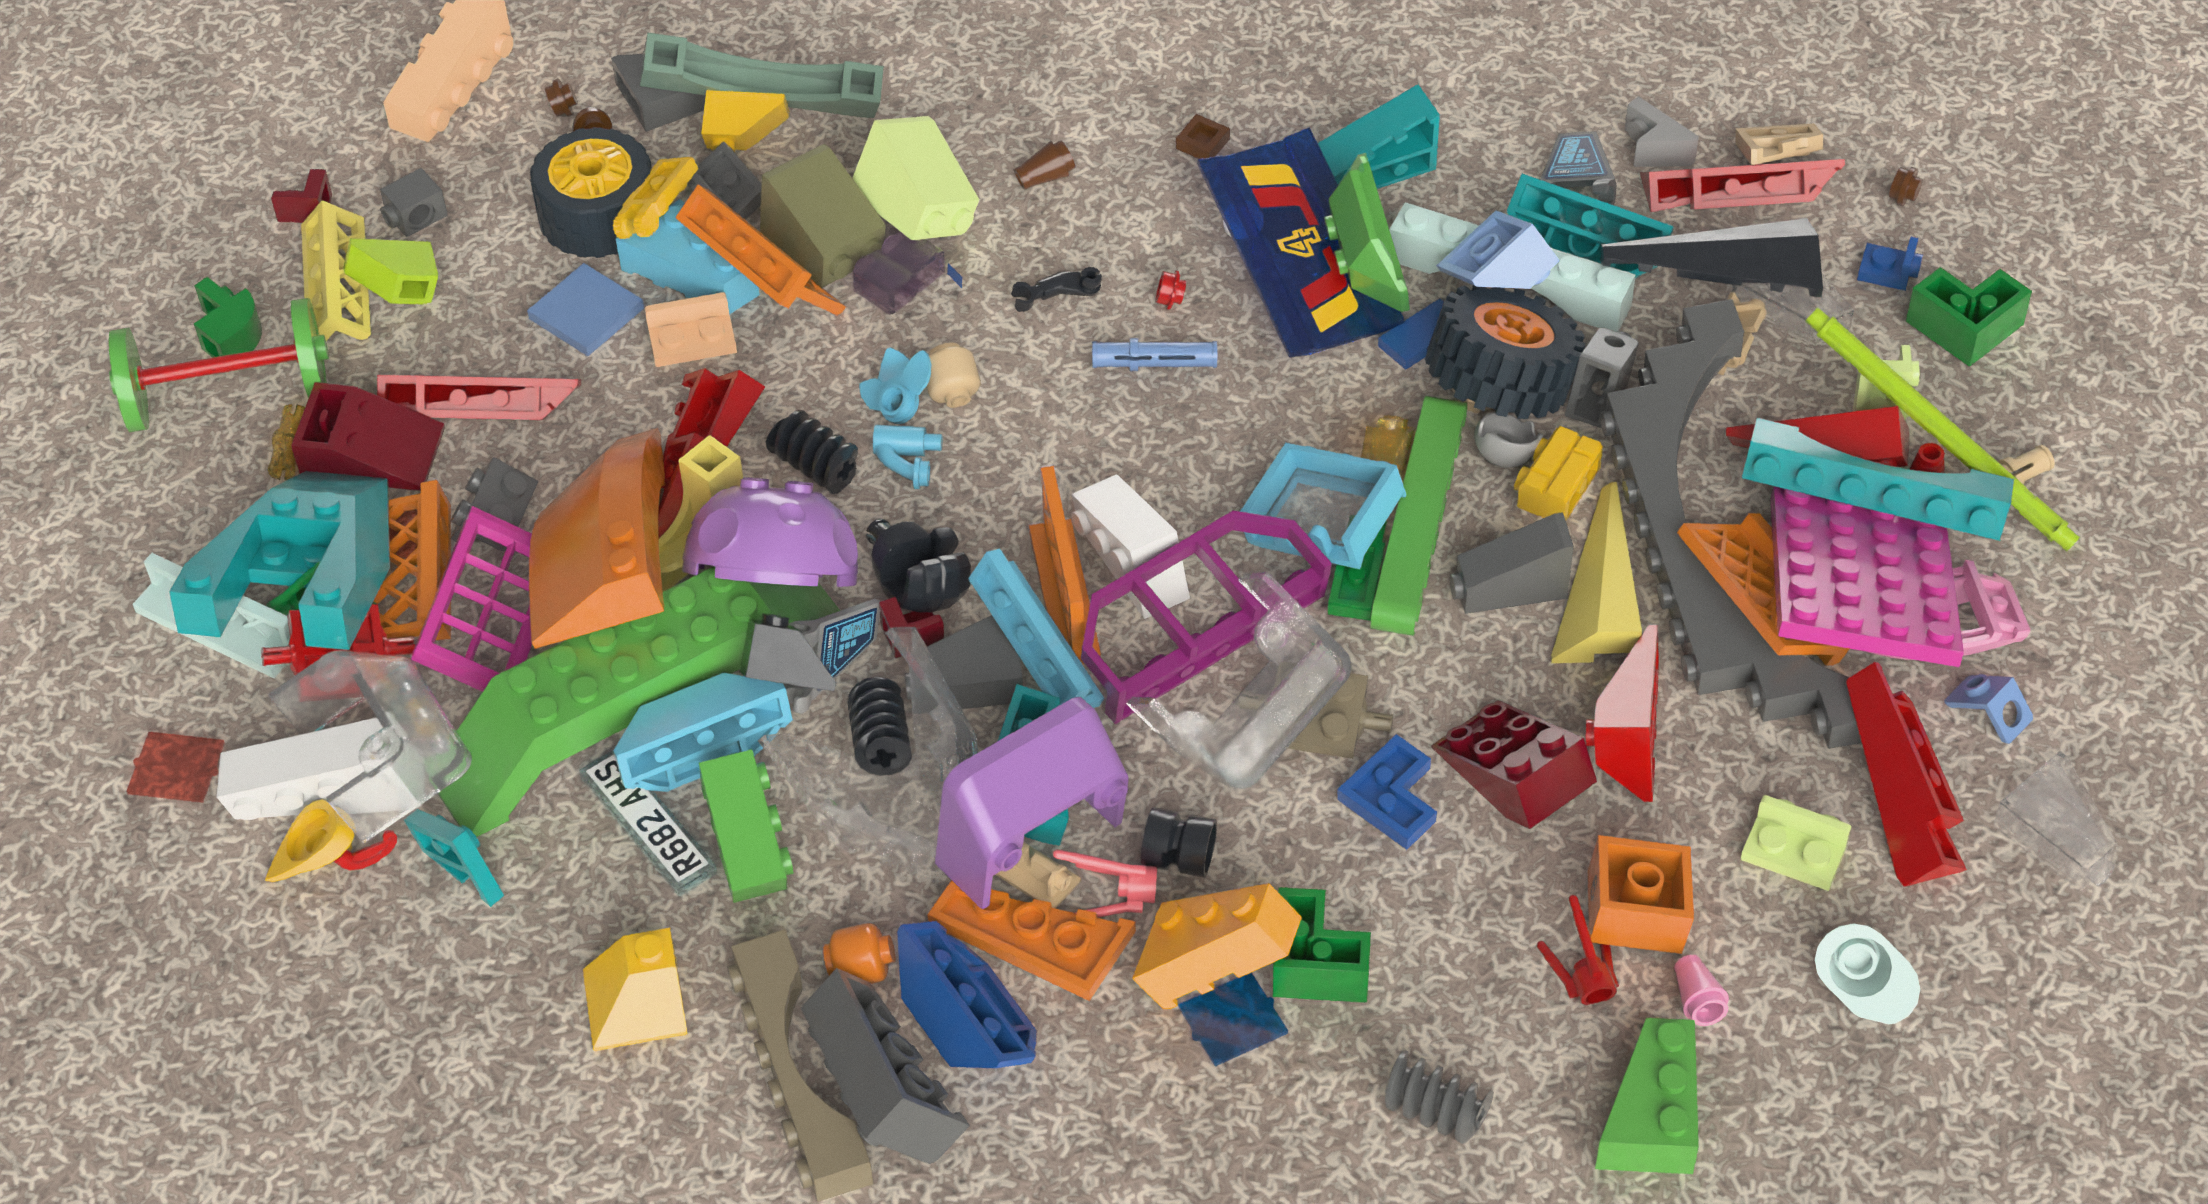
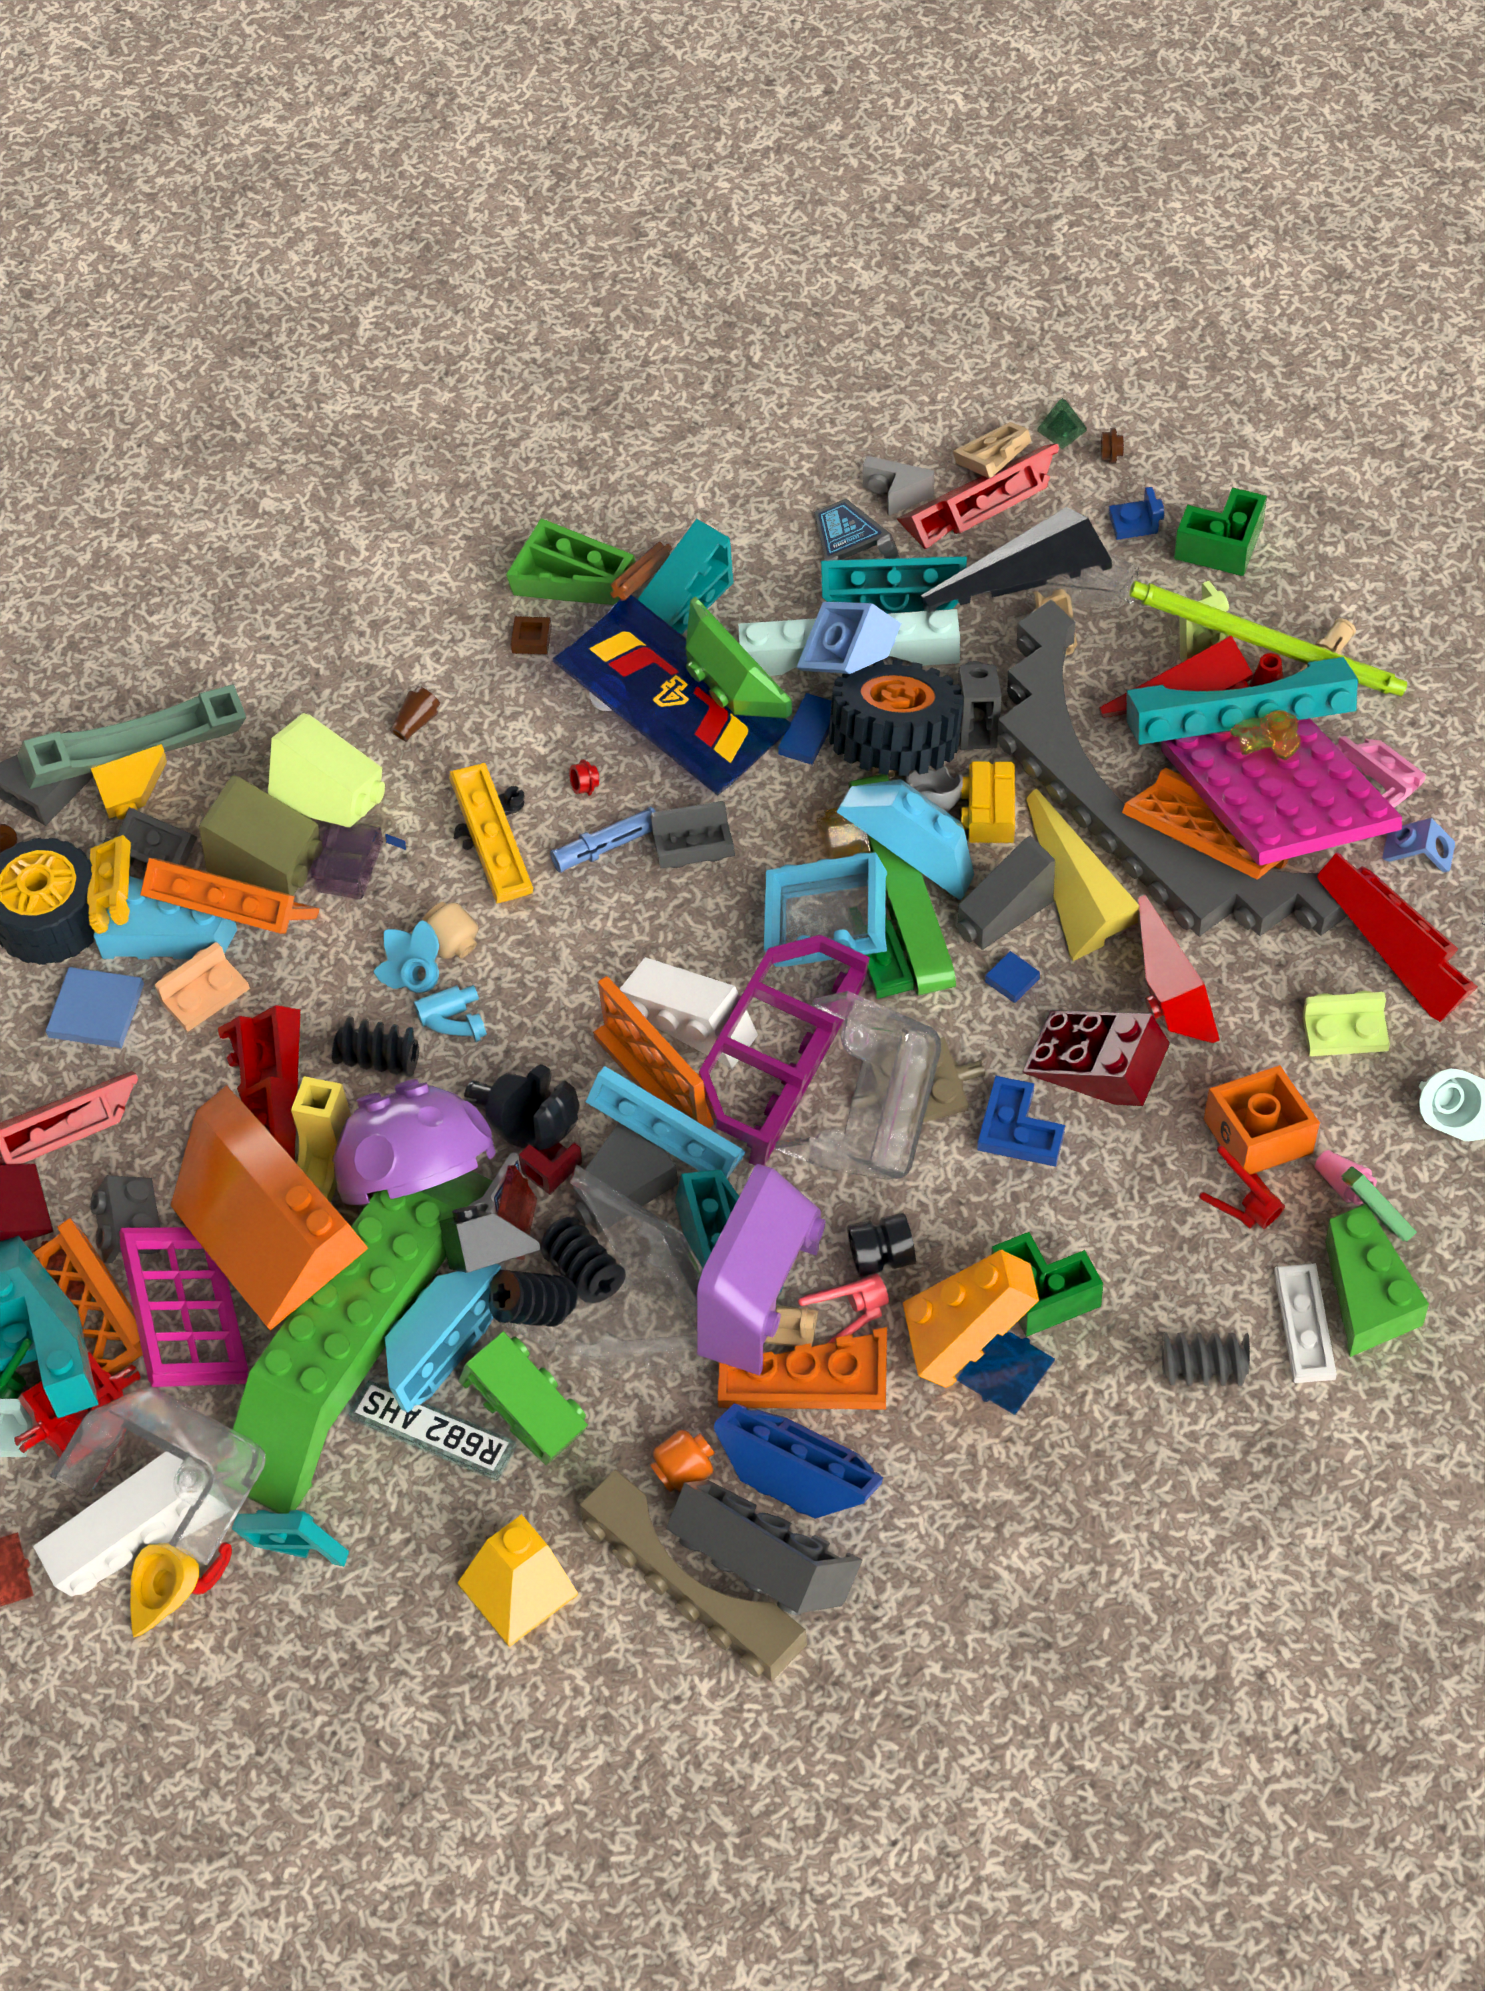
camera: 25 degrees left, 5 degrees up
none -> yellow tile [449,763,533,904]
none -> black piece [488,1269,579,1327]
none -> clear red piece [497,1165,537,1260]
none -> bright green wedge [506,518,636,606]
none -> dark orange axle [610,542,672,601]
none -> dark grey bracket [651,801,735,869]
none -> medium azure wedge [836,779,974,900]
none -> blue tile [985,951,1040,1003]
none -> clear green slope [1038,398,1087,449]
none -> clear yellow plate [1230,710,1301,760]
none -> white tile [1274,1263,1337,1383]
none -> tile [1342,1166,1417,1242]

